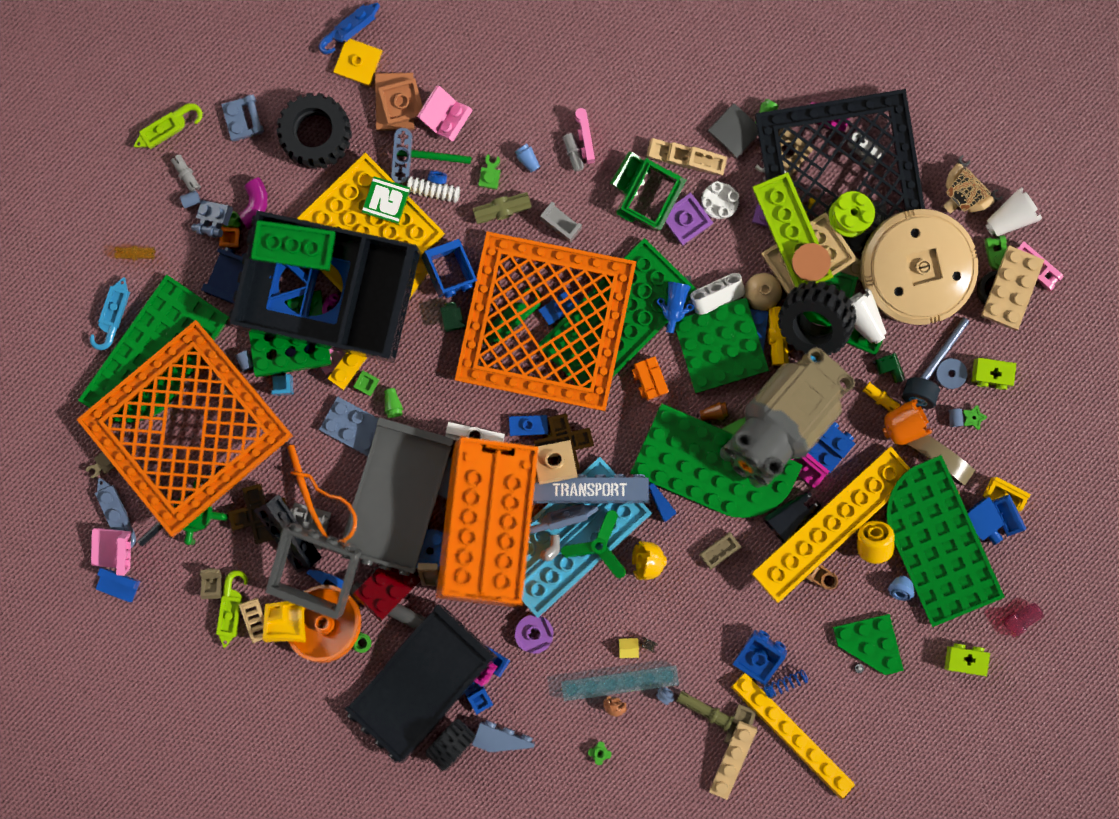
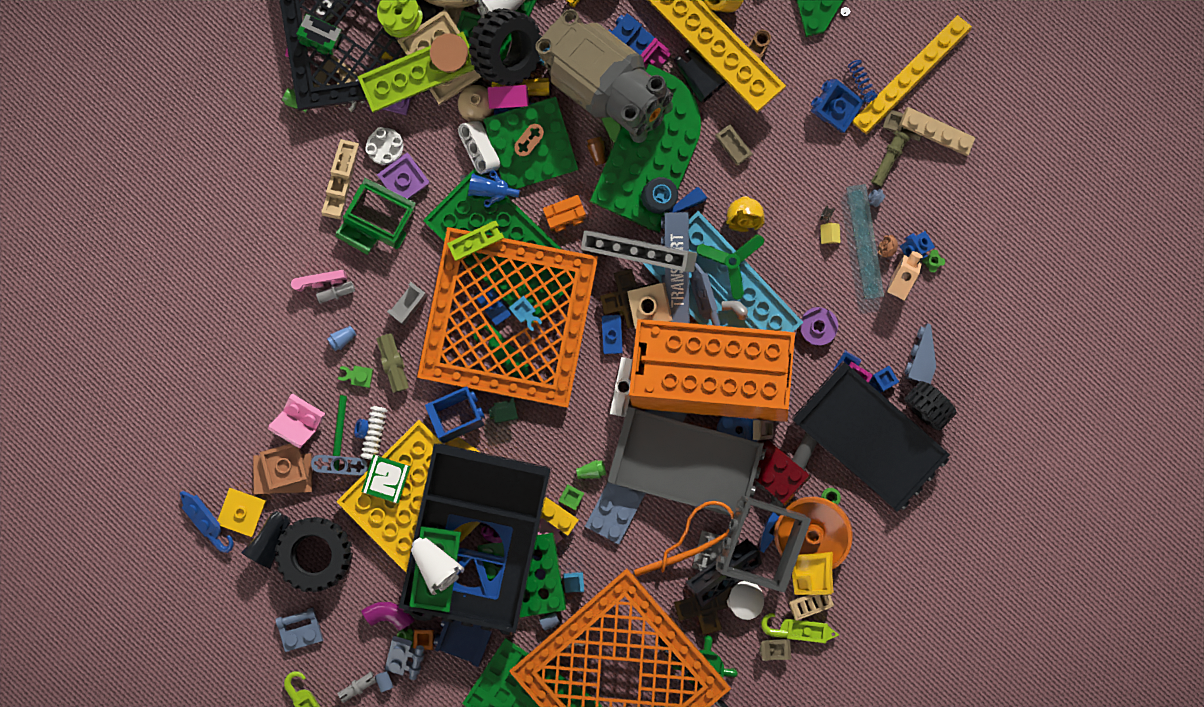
camera: 85 degrees left, 0 degrees up
dark grey slope [707,103,758,158] -> none
none -> black piece [241,511,291,569]
none -> brick [297,14,342,55]
none -> white cone [411,538,464,595]
none -> lime plate [447,221,504,261]
none -> dark pink hinge [488,85,529,109]
none -> dark azure plate [509,296,542,331]
none -> nougat beam [515,124,544,157]
none -> light grey brick [581,231,697,272]
none -> black wheel [641,177,678,214]
none -> white dish [727,581,764,620]
none -> light nougat torso [887,251,922,301]
none -> blue brick [900,231,935,260]

